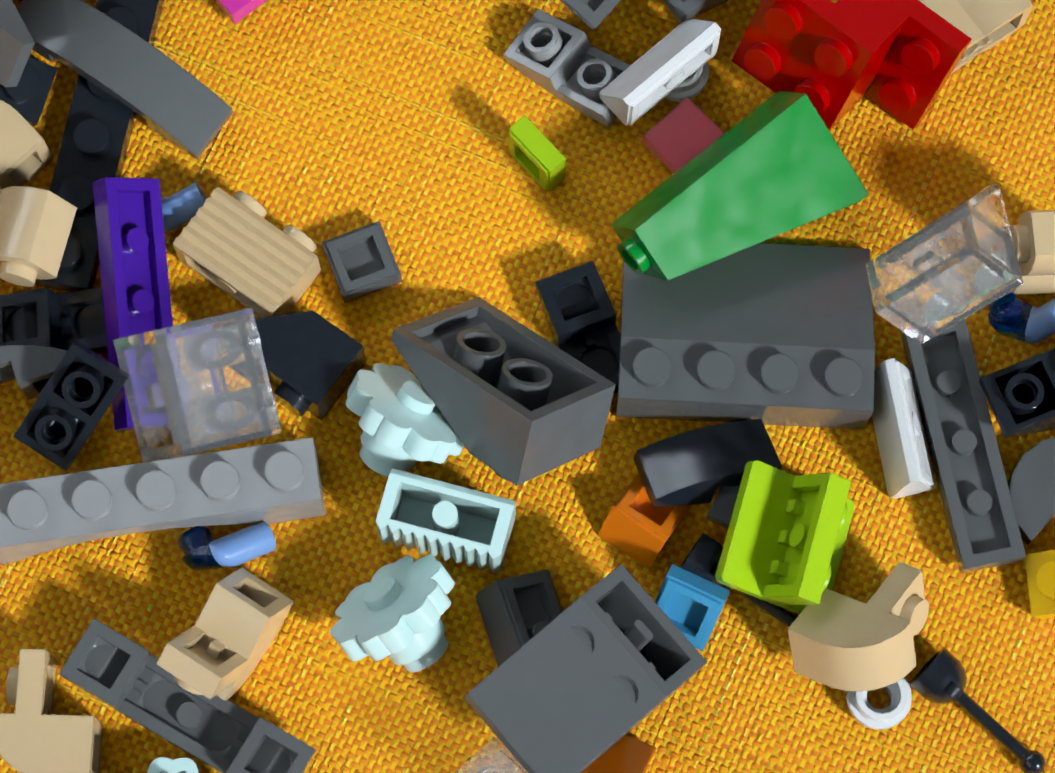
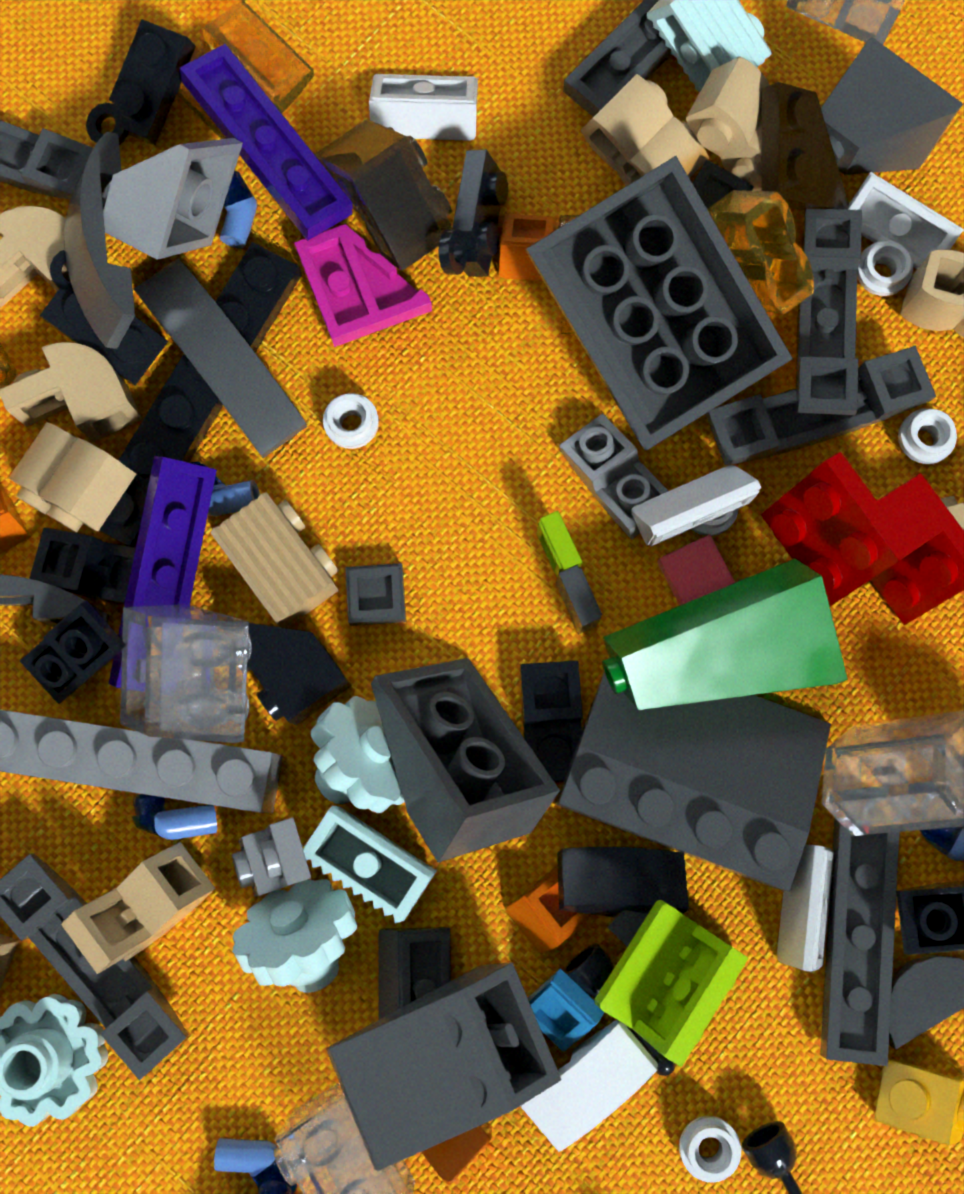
camera: 20 degrees right, 5 degrees up
tan brick [788,562,929,691] -> none
none -> light grey slope [232,817,311,897]
none -> white plate [323,393,379,449]
none -> white slope [520,1020,658,1152]
none -> dark grey tile [556,566,602,635]

